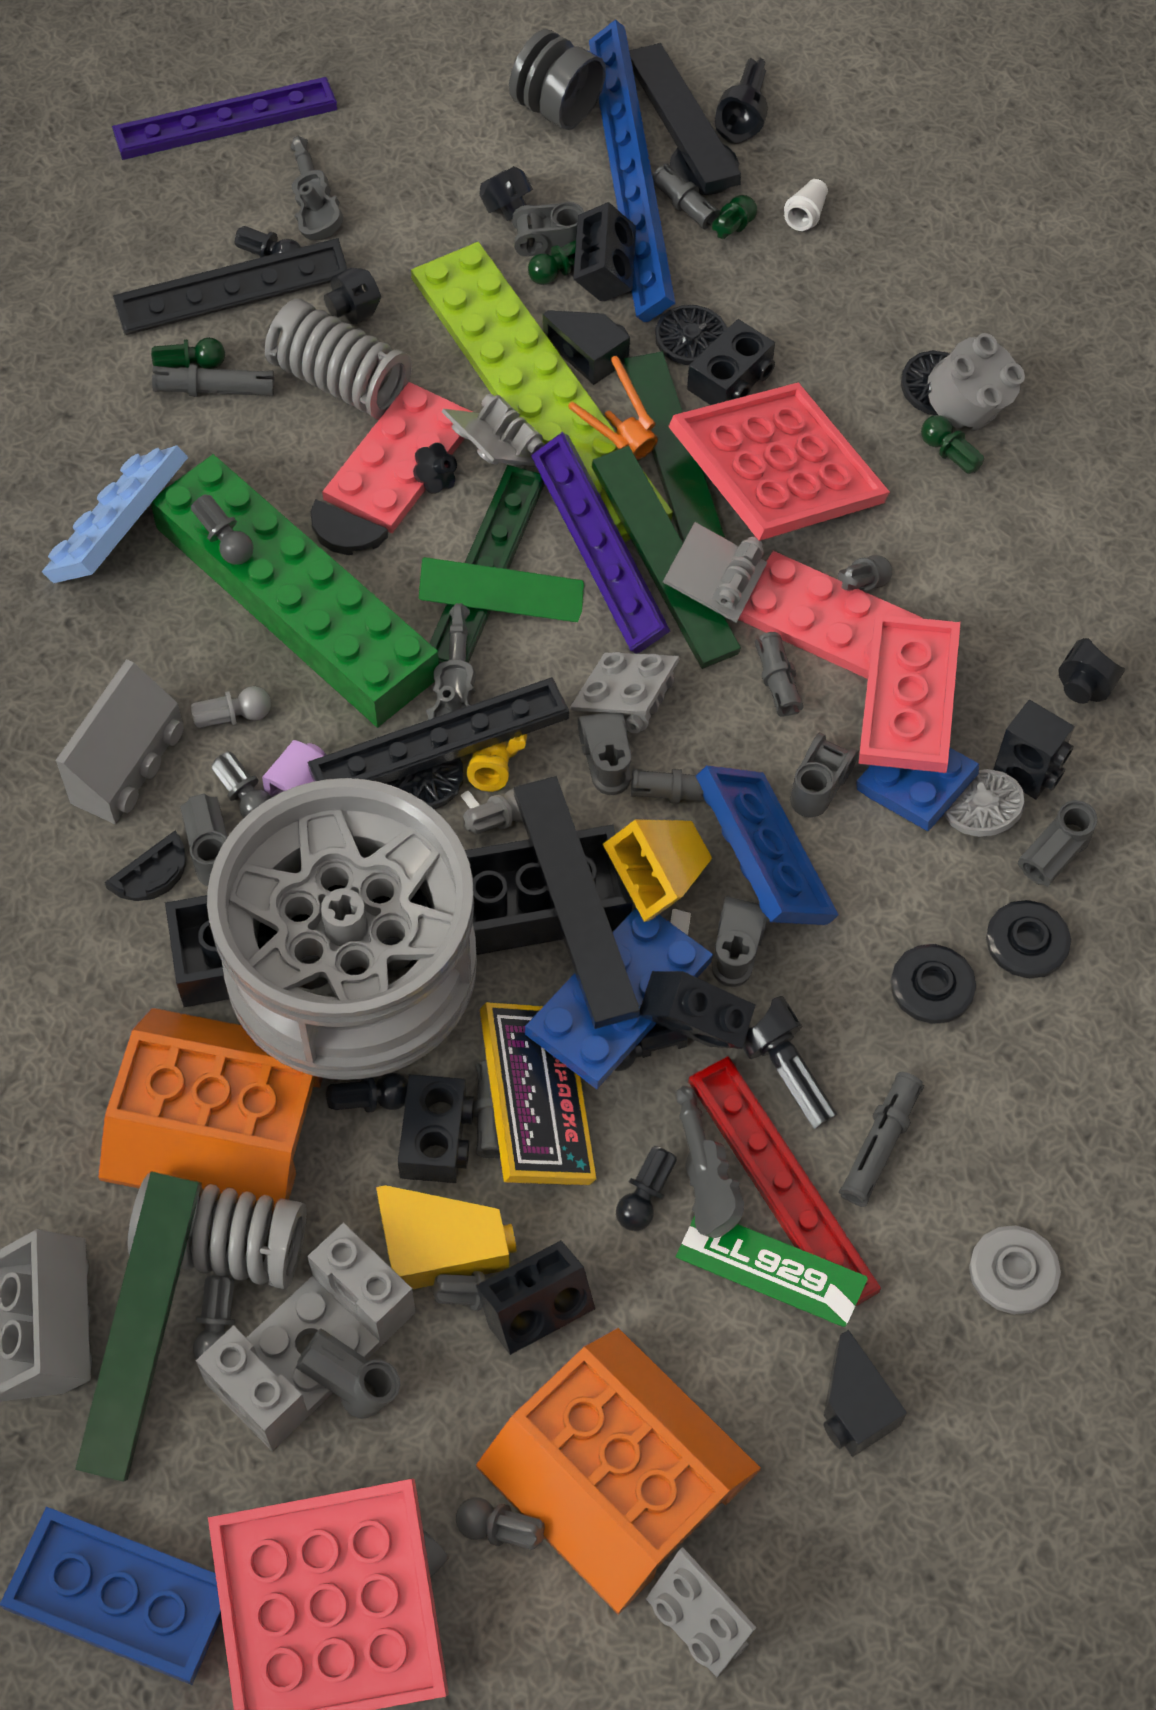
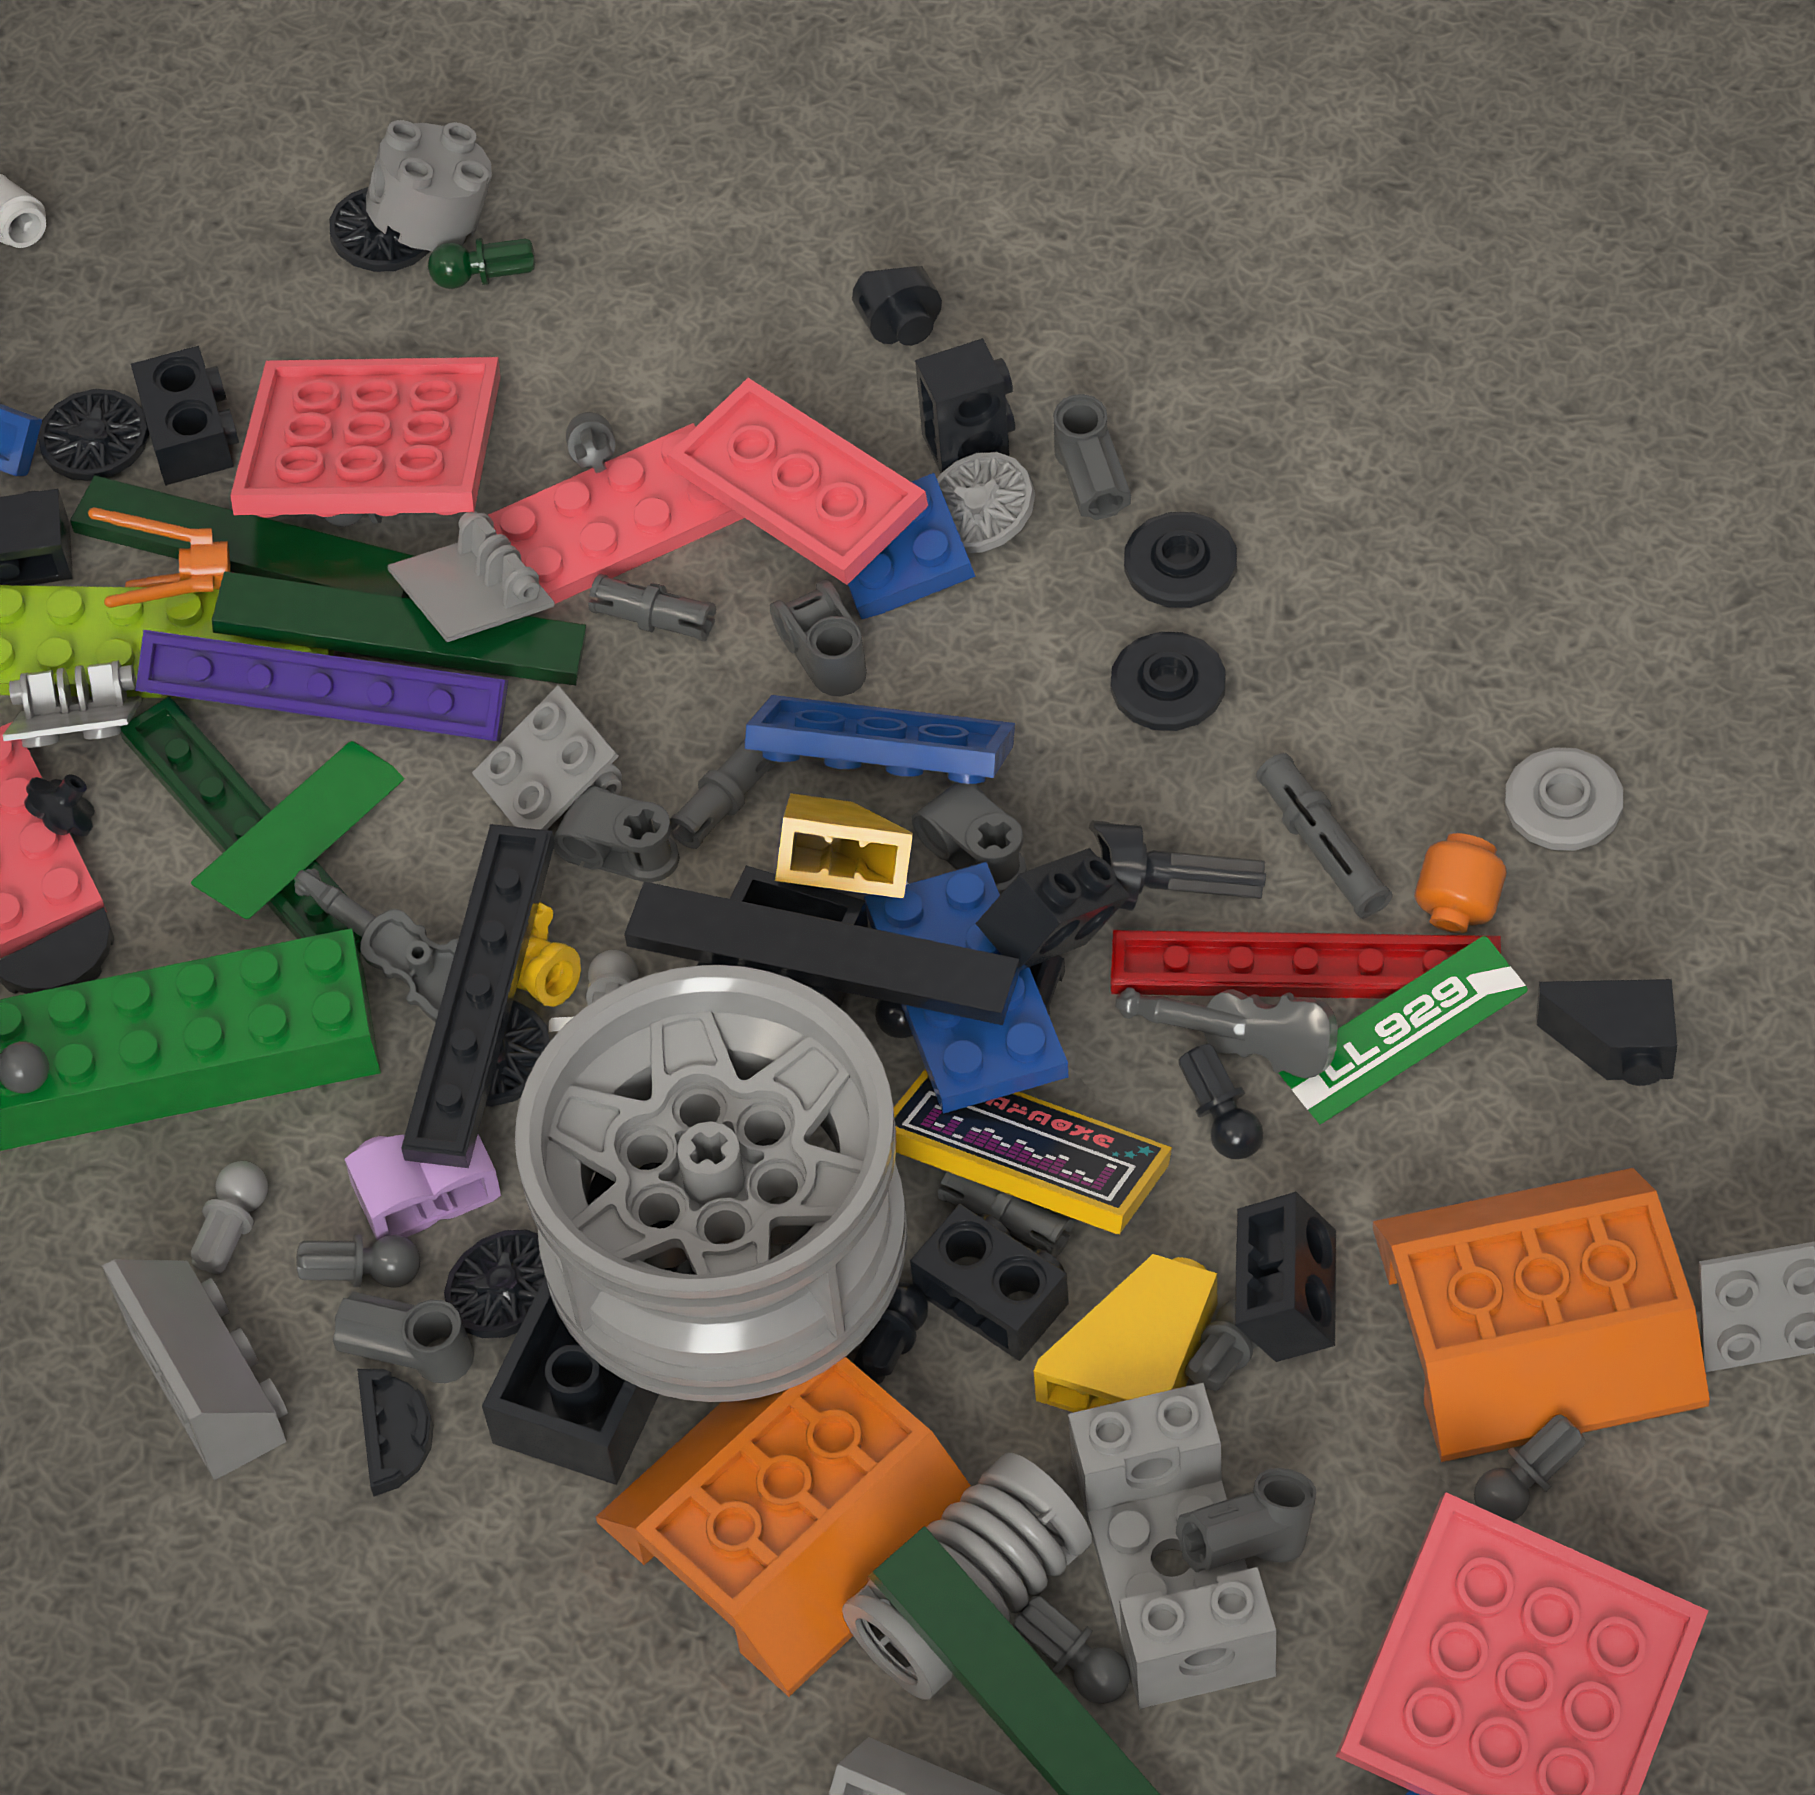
camera: 50 degrees left, 5 degrees down
none -> orange head [1414,833,1507,934]

